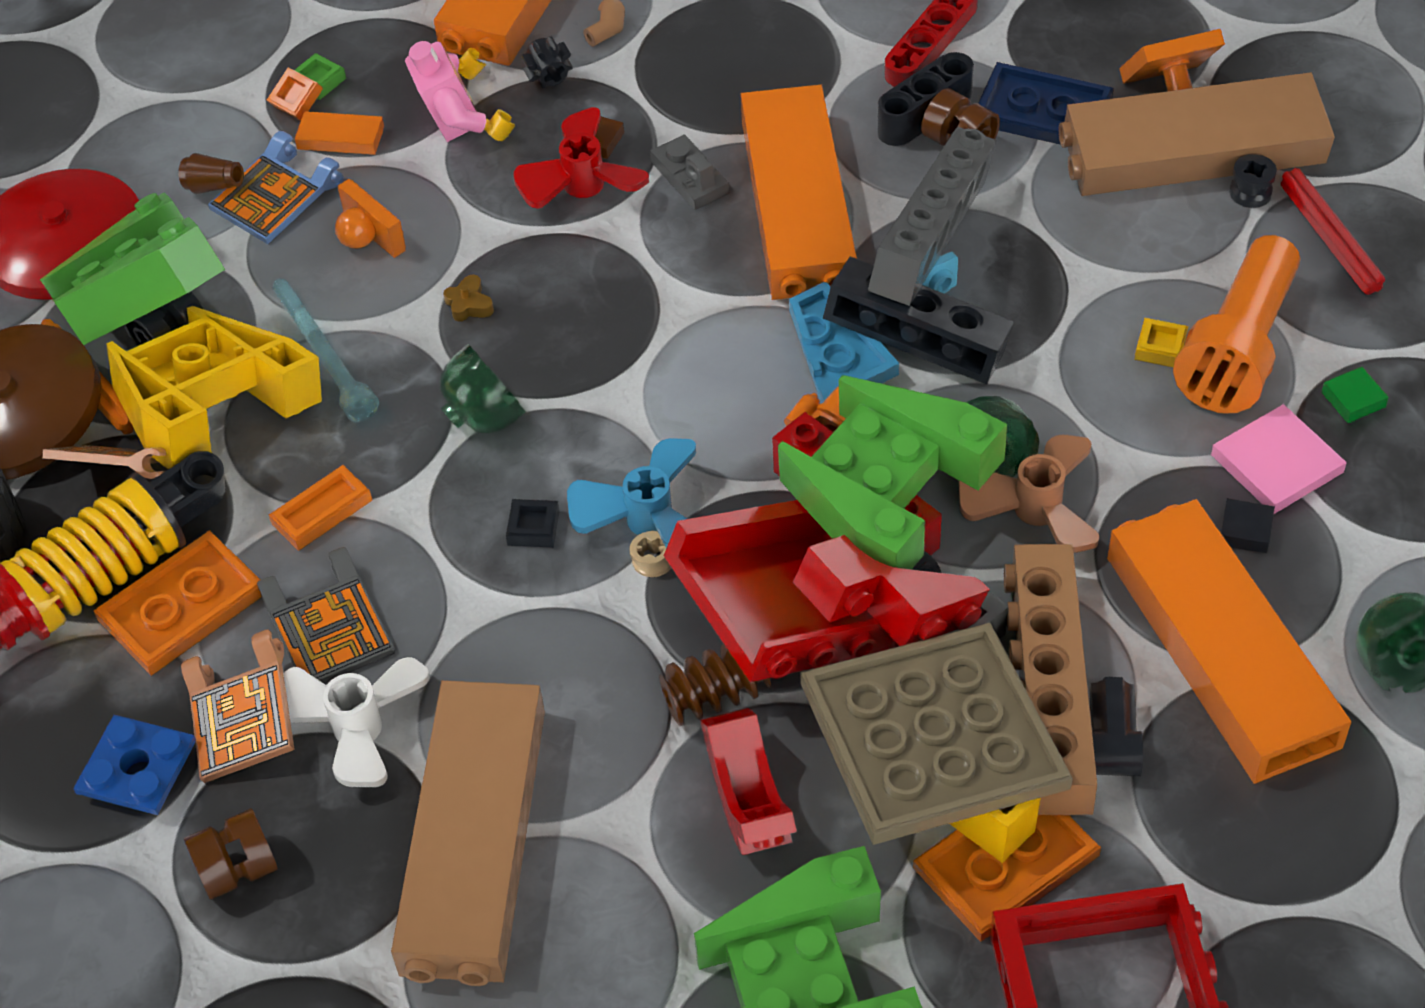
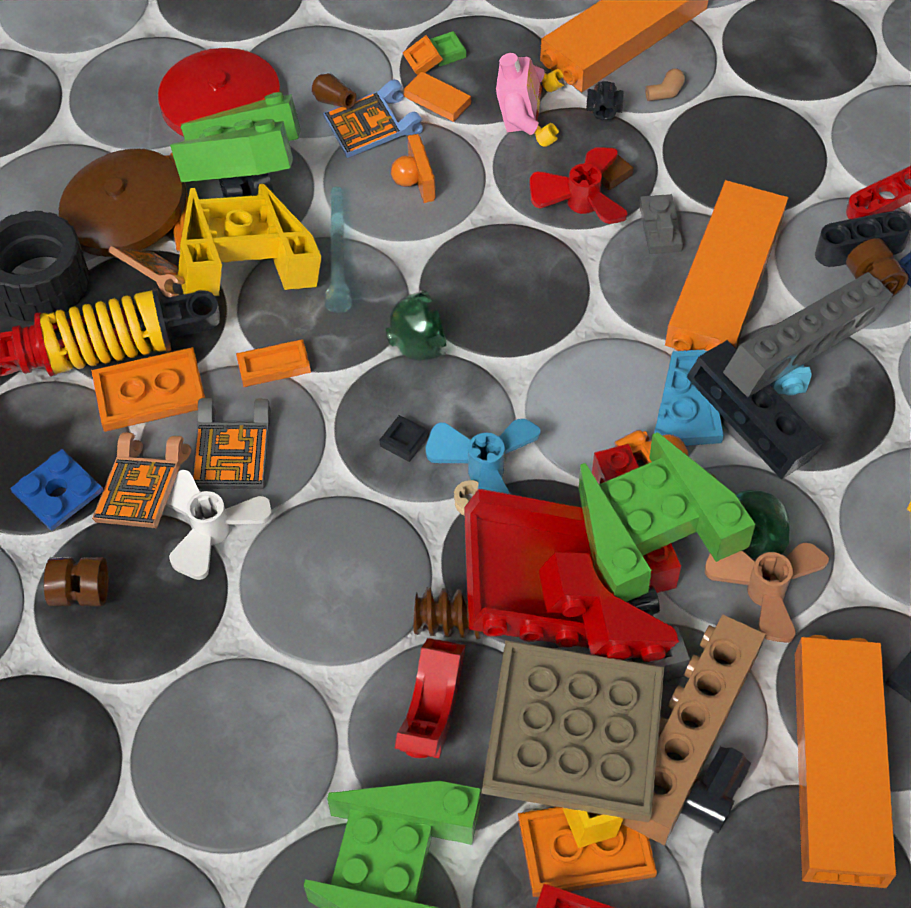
camera: 25 degrees right, 5 degrees up
medium nougat brick [391,680,545,986] -> none
pearl gold piece [443,274,494,322] -> none

